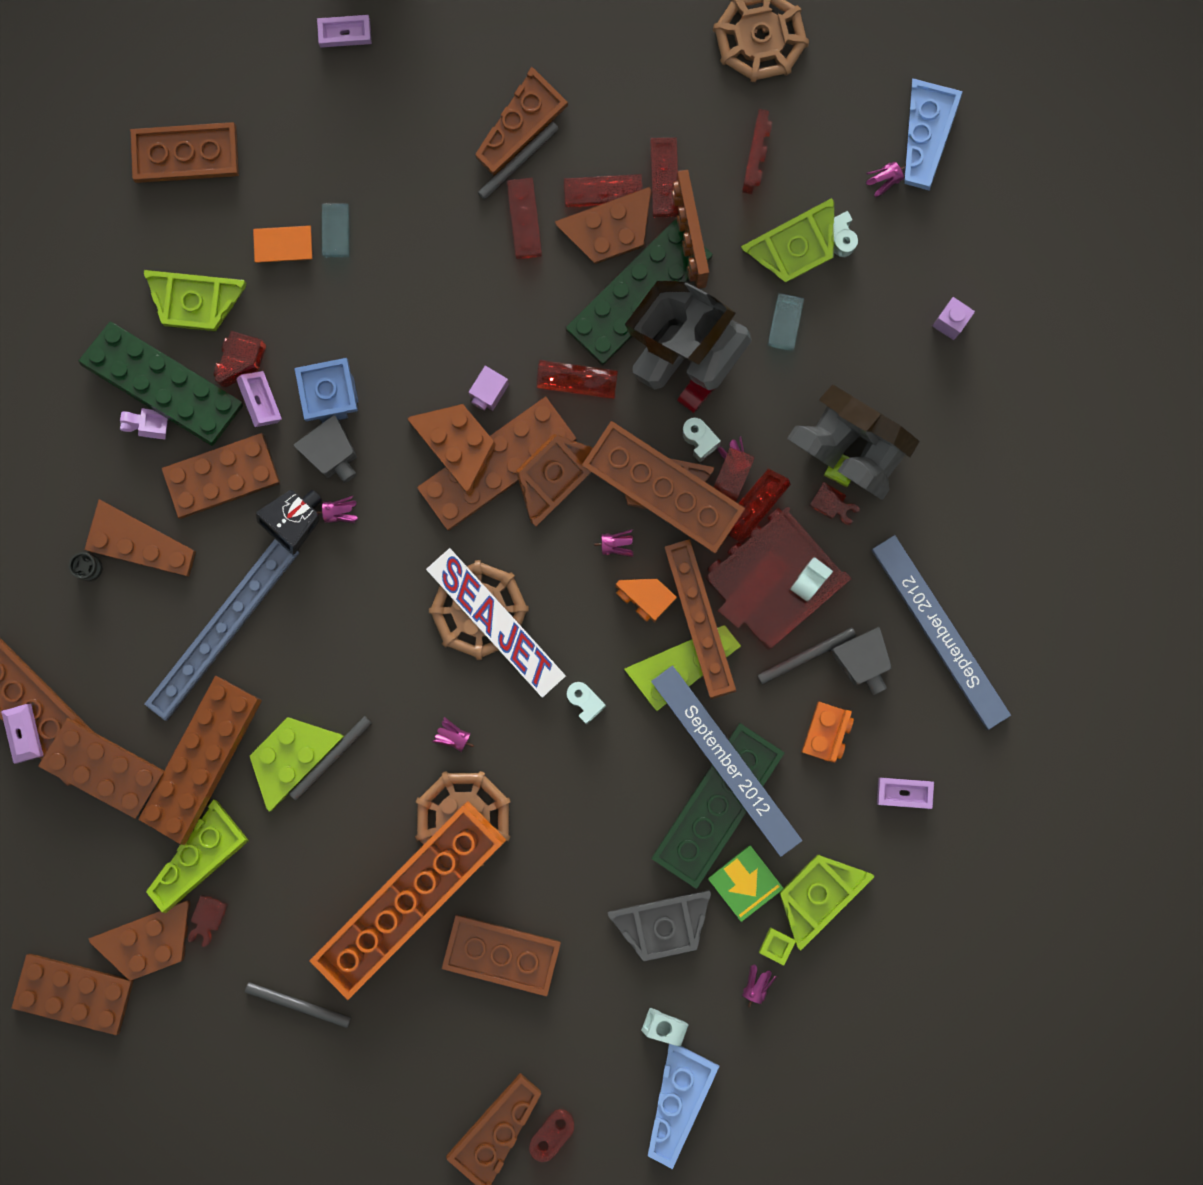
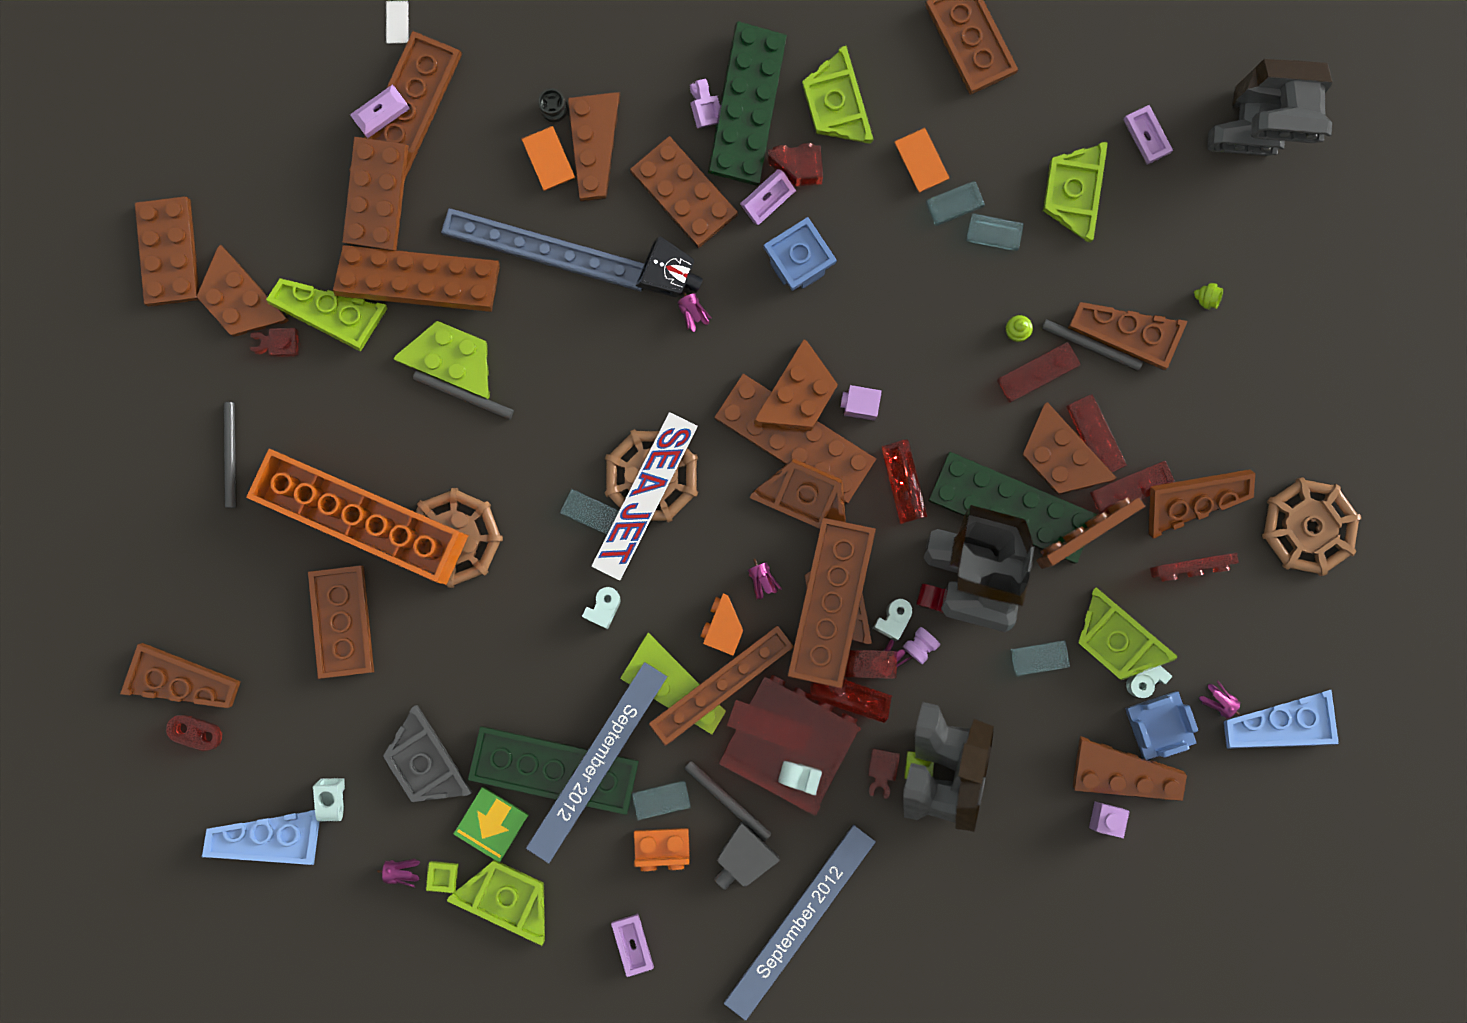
camera: 70 degrees right, 0 degrees up
dark grey torso [293,415,357,483] -> none
flat silver piece [432,717,474,752] -> none
none -> orange piece [522,126,575,191]
none -> clear light blue tile [560,489,619,535]
none -> clear light blue tile [632,780,691,820]
none -> lavender wheel [902,627,940,665]
none -> clear light blue tile [966,213,1024,251]
none -> lime plate [1006,315,1033,342]
none -> lime wing [1043,142,1108,242]
none -> dark orange wing [1073,736,1187,801]
none -> medium blue panel [1125,691,1198,760]
none -> dark orange wing [1149,469,1255,539]
none -> lime plate [1194,283,1223,310]

